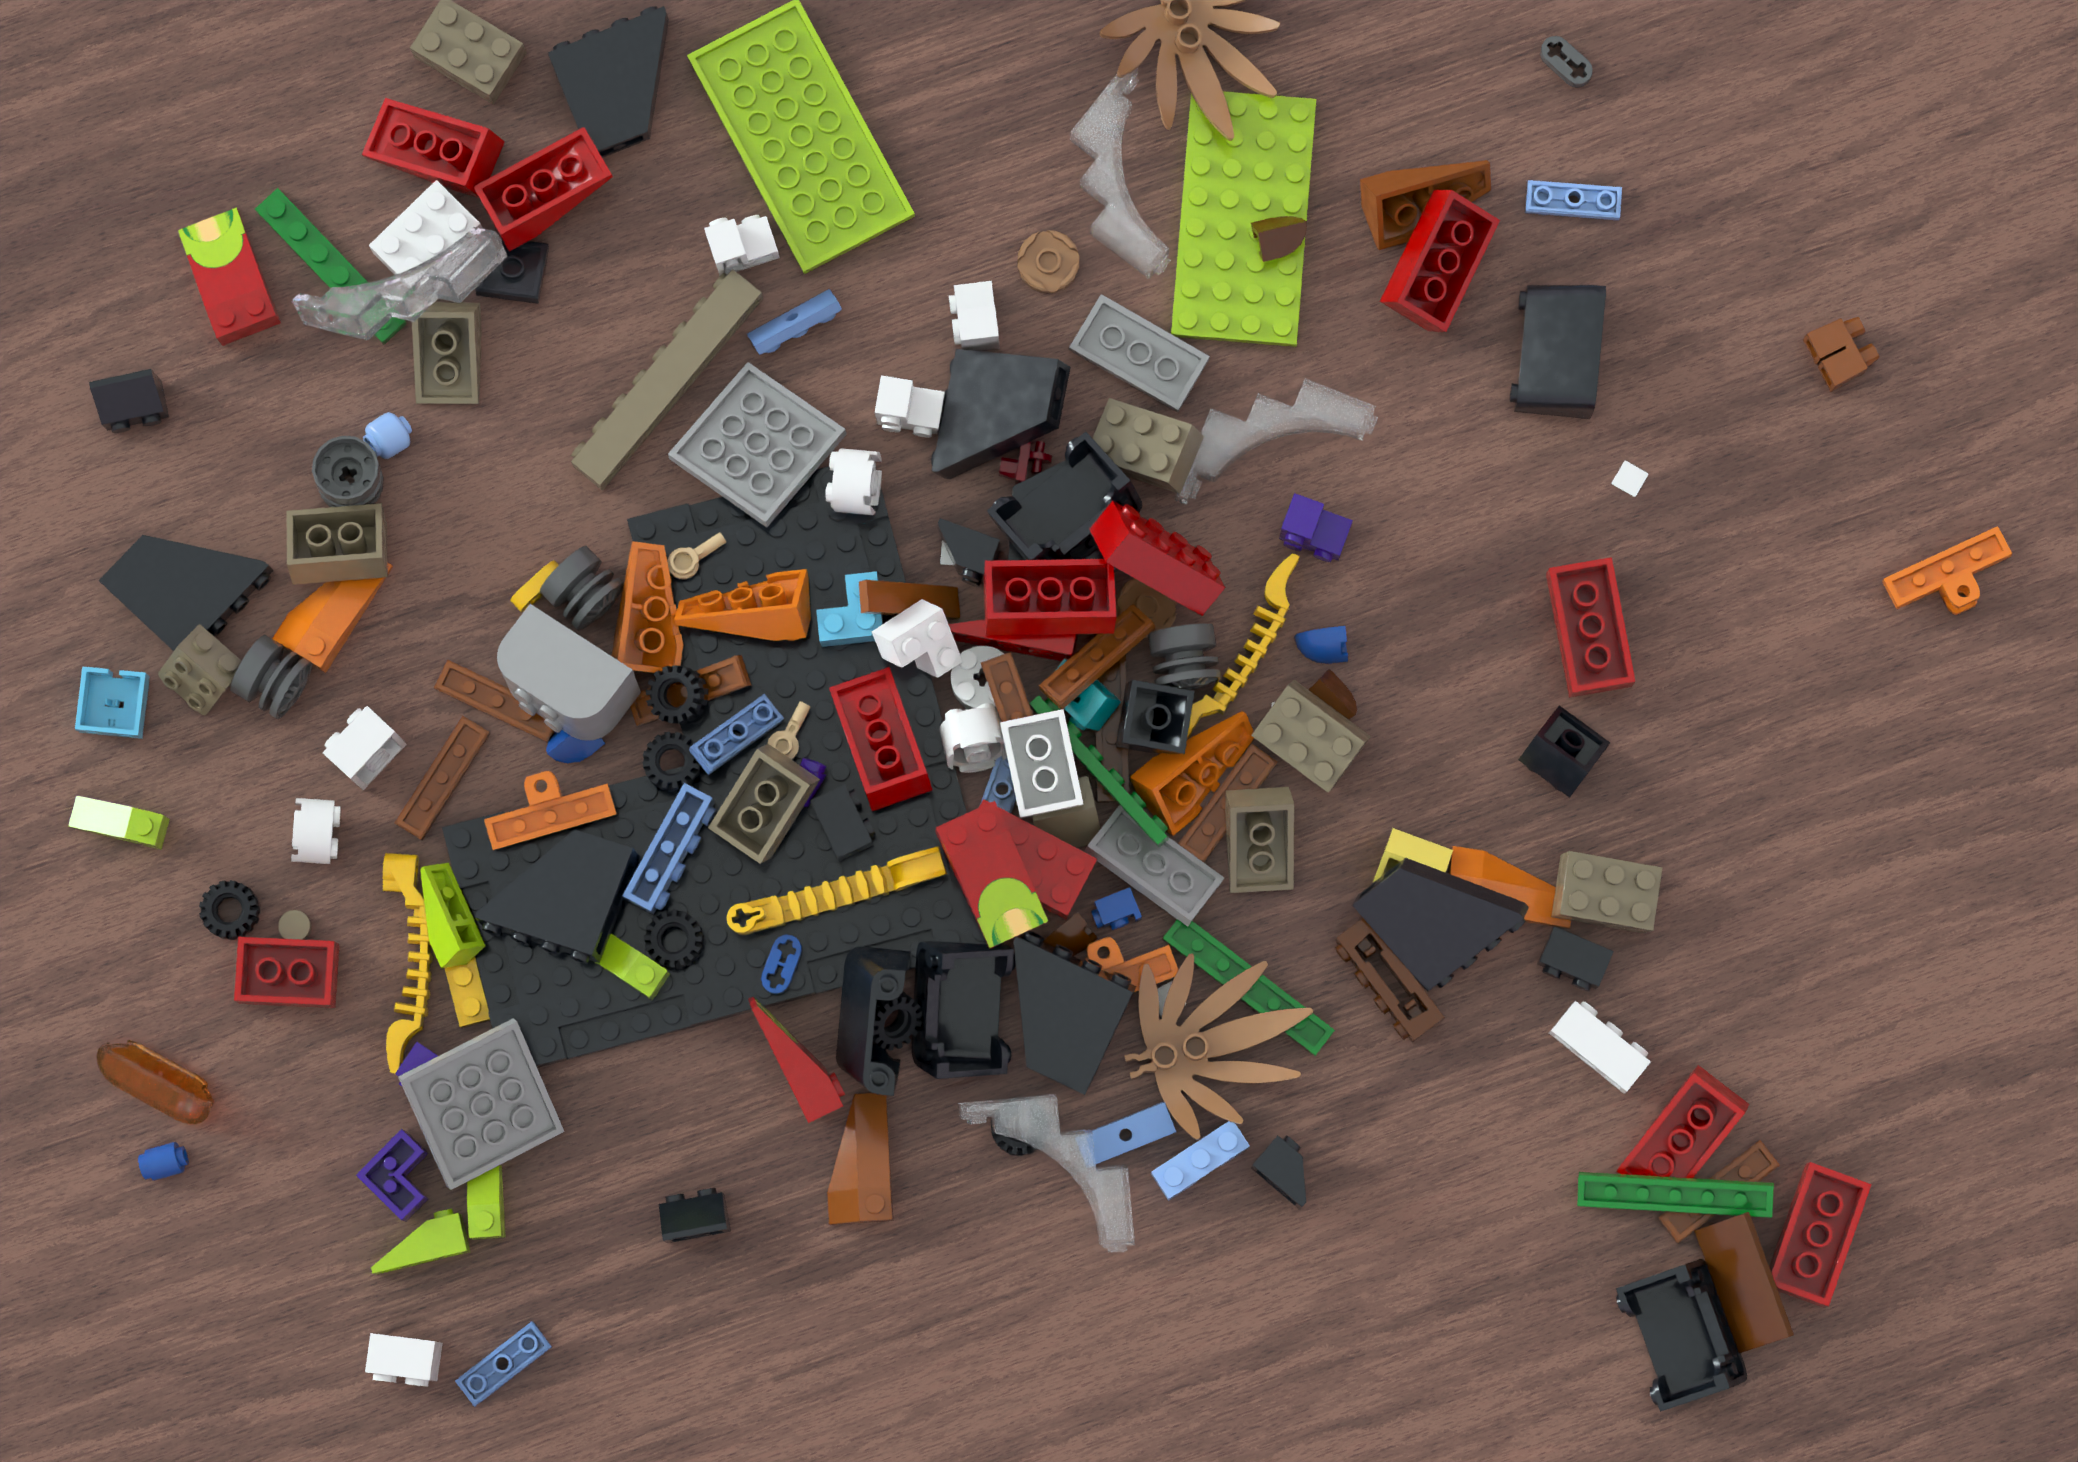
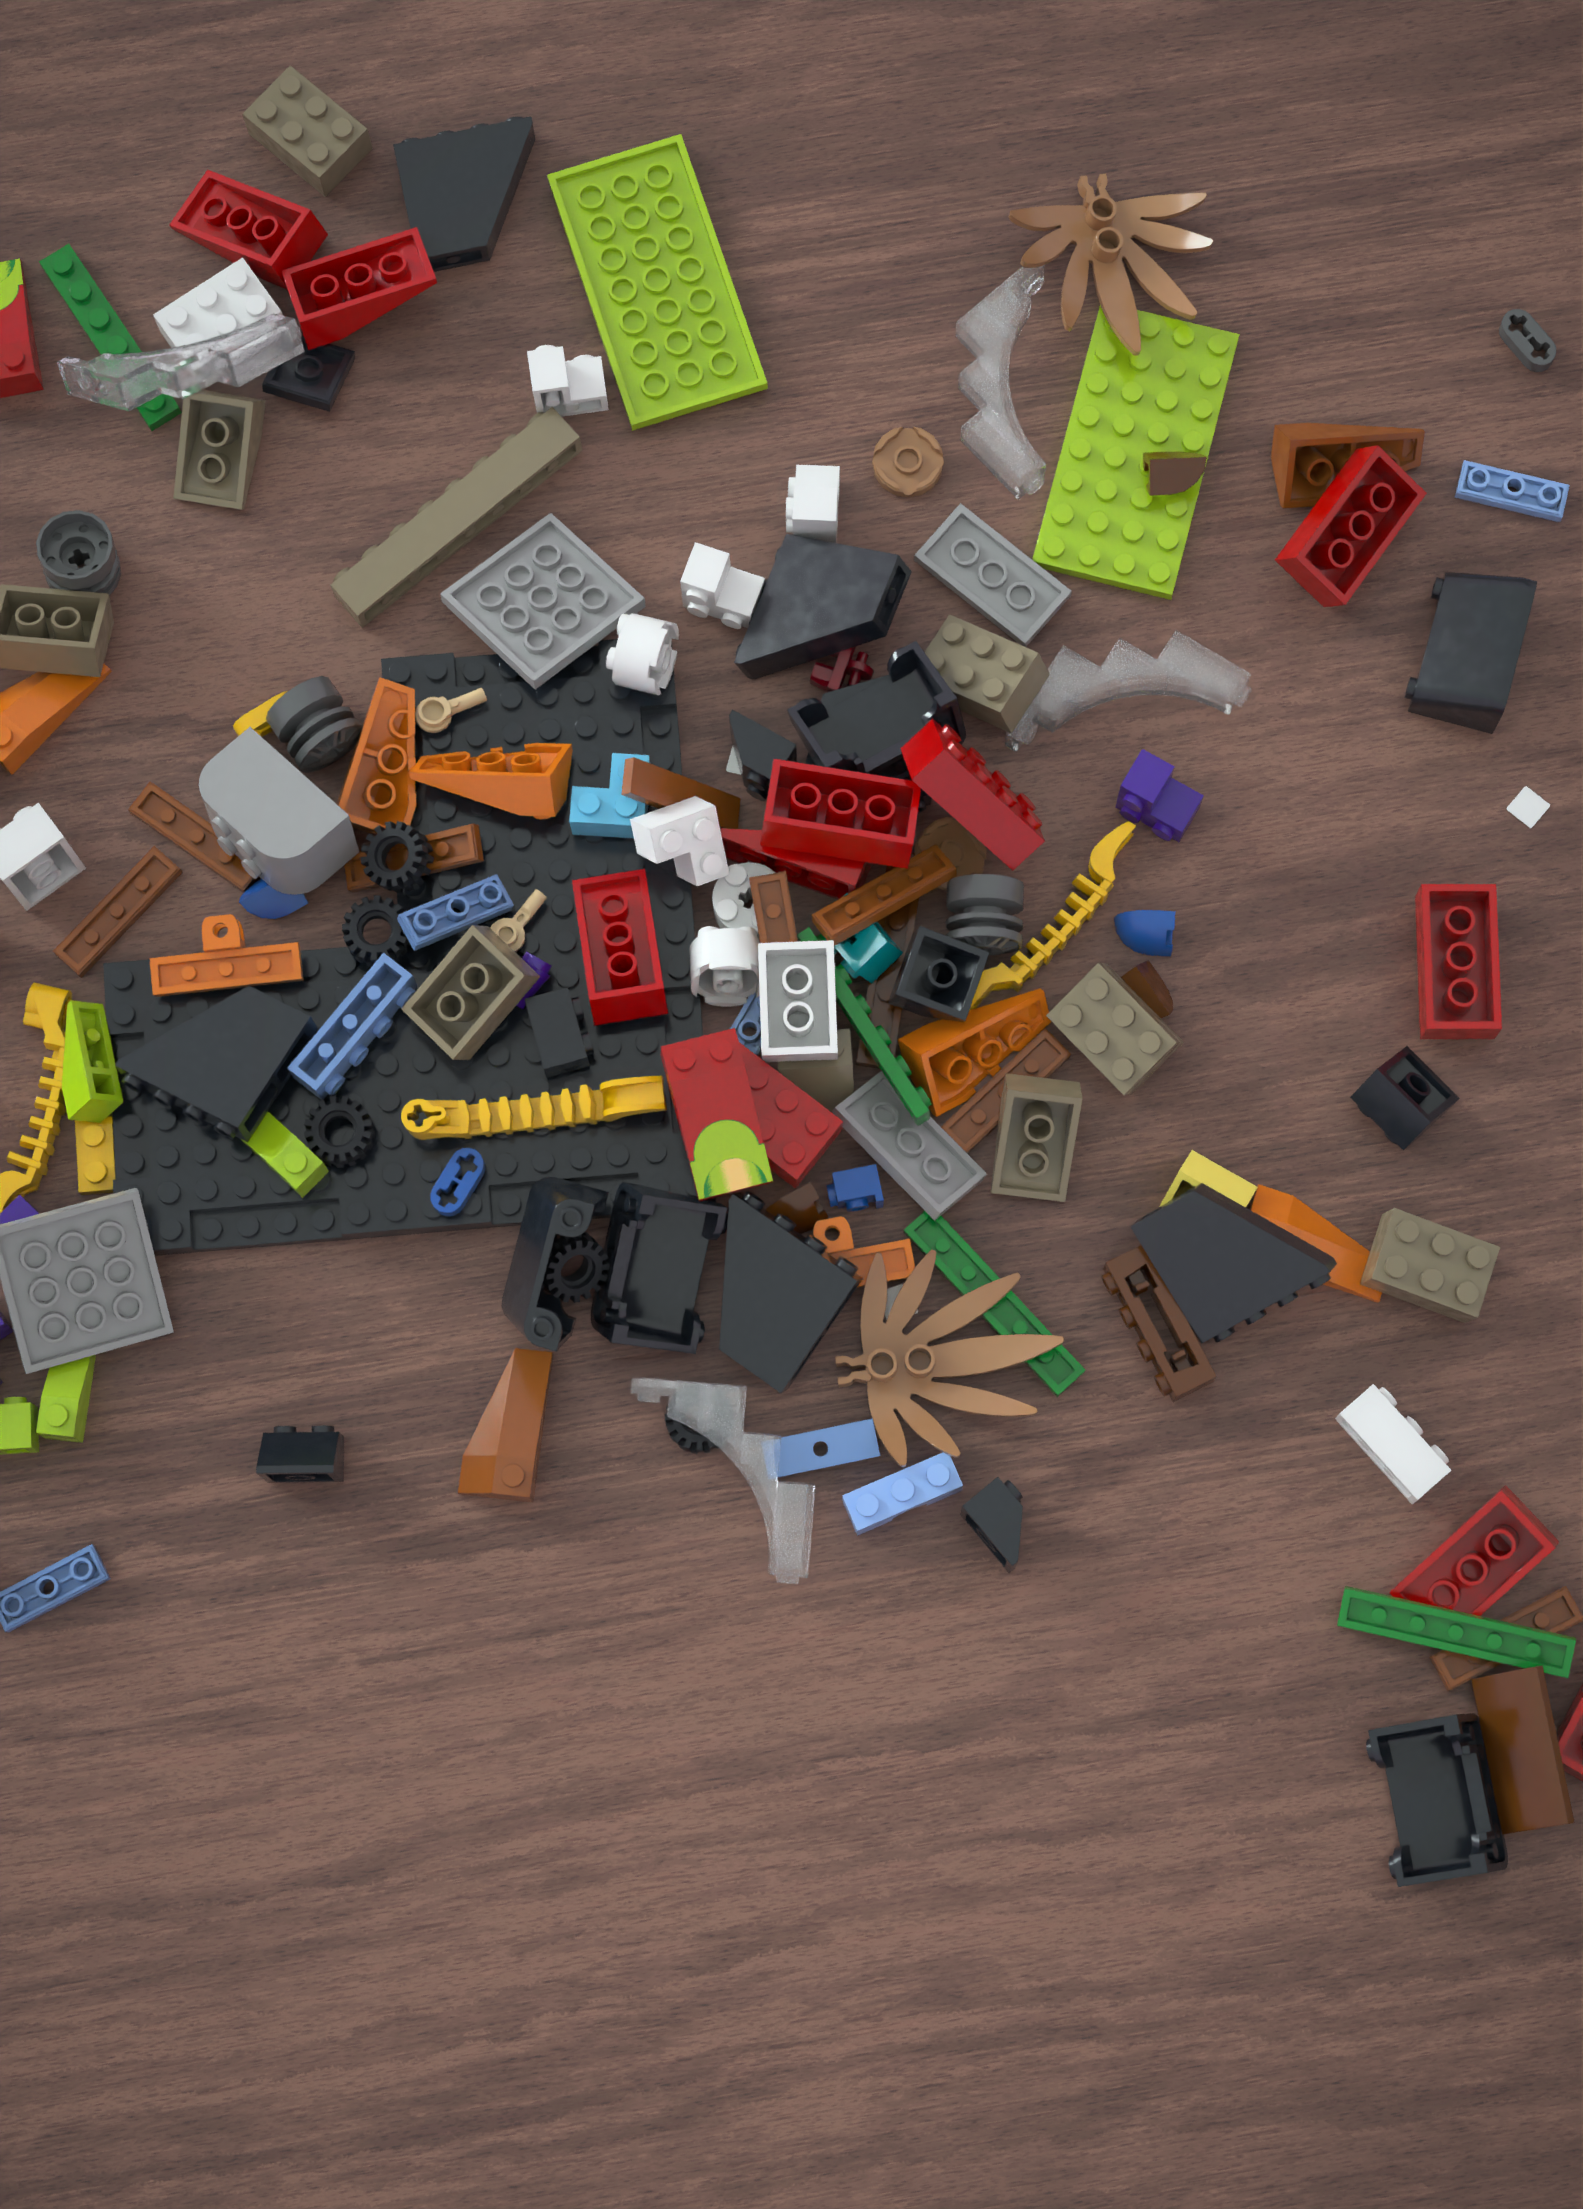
camera: 10 degrees right, 5 degrees down
light blue head [363,412,412,459] -> none
medium blue tile [747,289,842,355] -> none
red slope [748,996,845,1123] -> none
black brick [1537,926,1614,992] -> none

